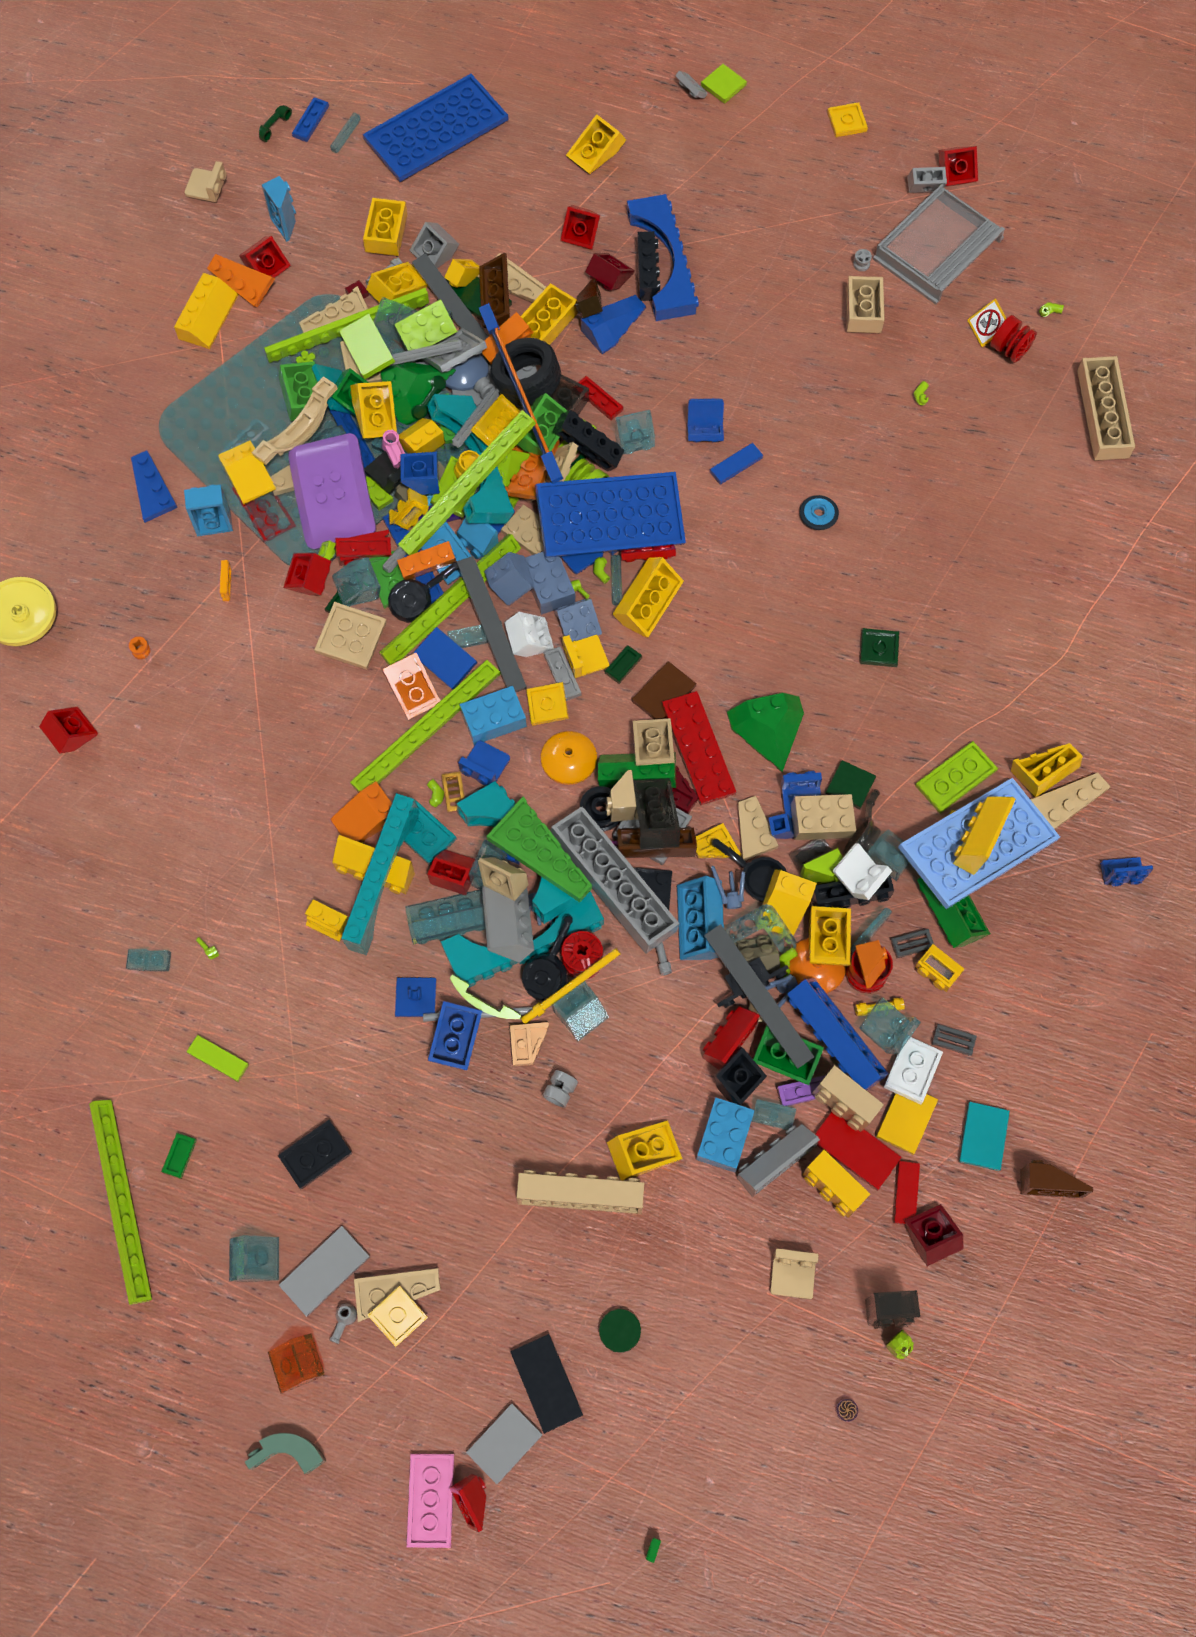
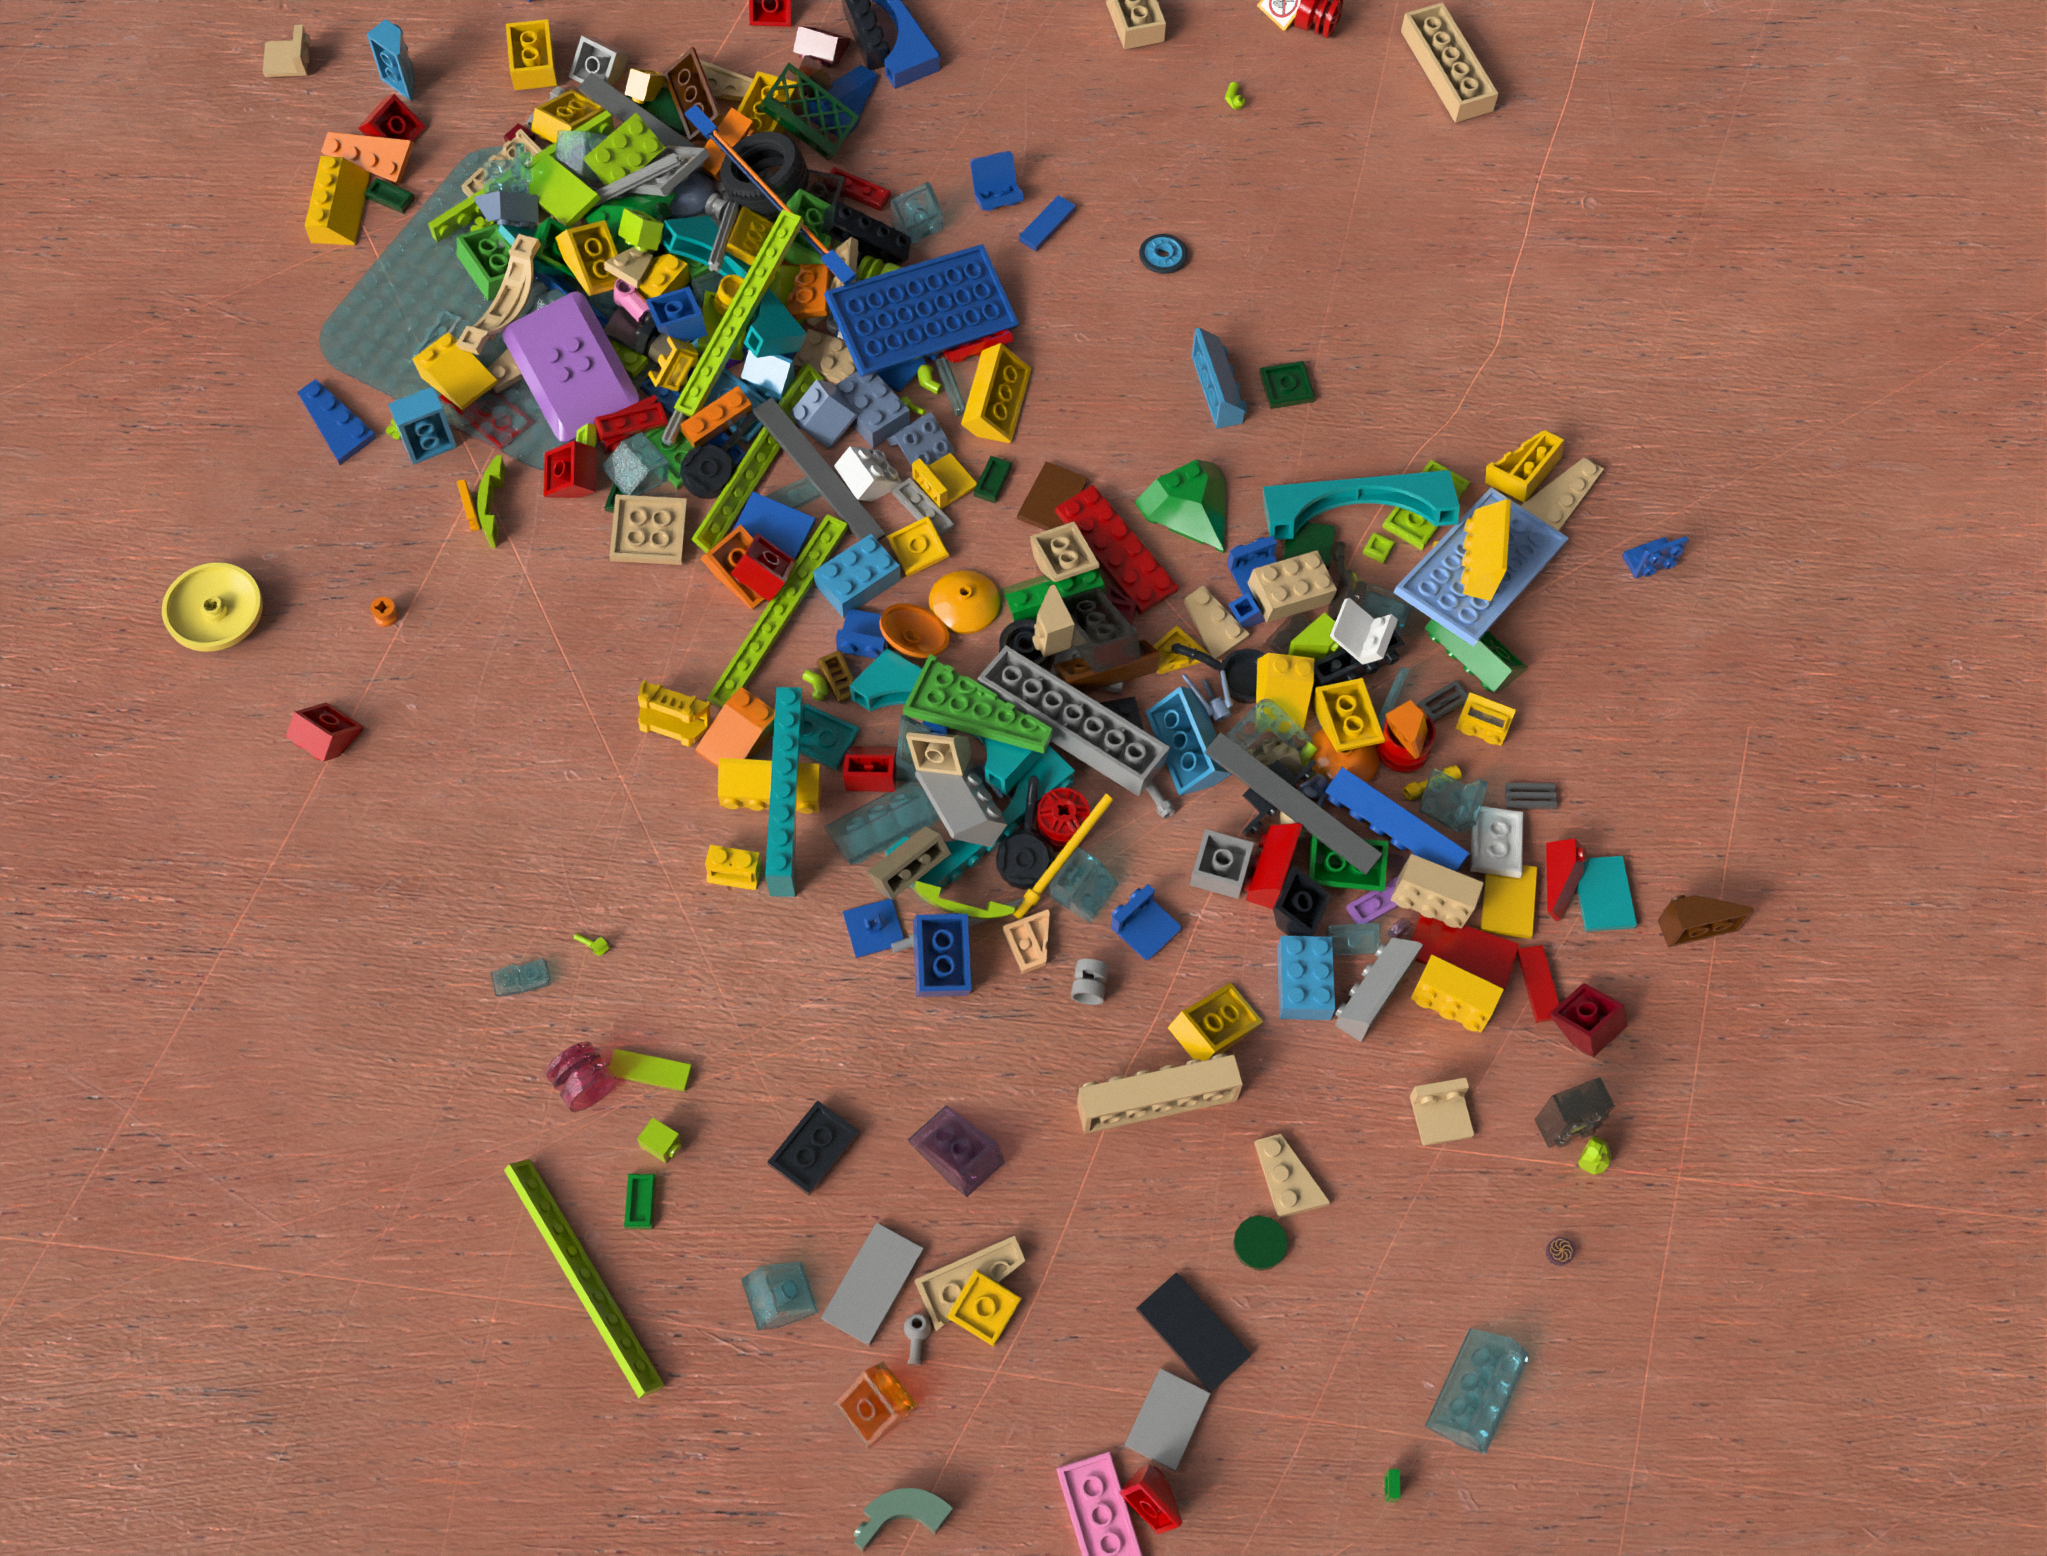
camera: 20 degrees left, 5 degrees down
none -> dark green tile [364,178,415,214]
none -> sand blue slope [474,191,539,228]
none -> lime slope [477,455,506,548]
none -> clear light blue bracket [484,143,532,194]
none -> clear pink wheel [545,1041,617,1112]
none -> tan wing [604,246,653,288]
none -> lime brick [618,208,664,252]
none -> lime brick [637,1117,682,1163]
none -> yellow piece [638,680,711,747]
none -> red slope [731,533,796,602]
none -> dark green fence [758,62,859,161]
none -> dark tan brick [867,826,951,899]
none -> orange dish [879,603,949,658]
none -> clear purple slope [908,1105,1005,1197]
none -> blue bracket [1111,884,1181,960]
none -> light grey brick [1190,829,1254,899]
none -> dark azure slope [1191,328,1247,429]
none -> tan wing [1254,1134,1330,1219]
none -> teal arch [1263,470,1460,540]
none -> lime tile [1362,532,1395,564]
none -> tile [1388,917,1412,939]
none -> clear light blue slope [1425,1328,1530,1455]
none -> red slope [1546,838,1587,921]

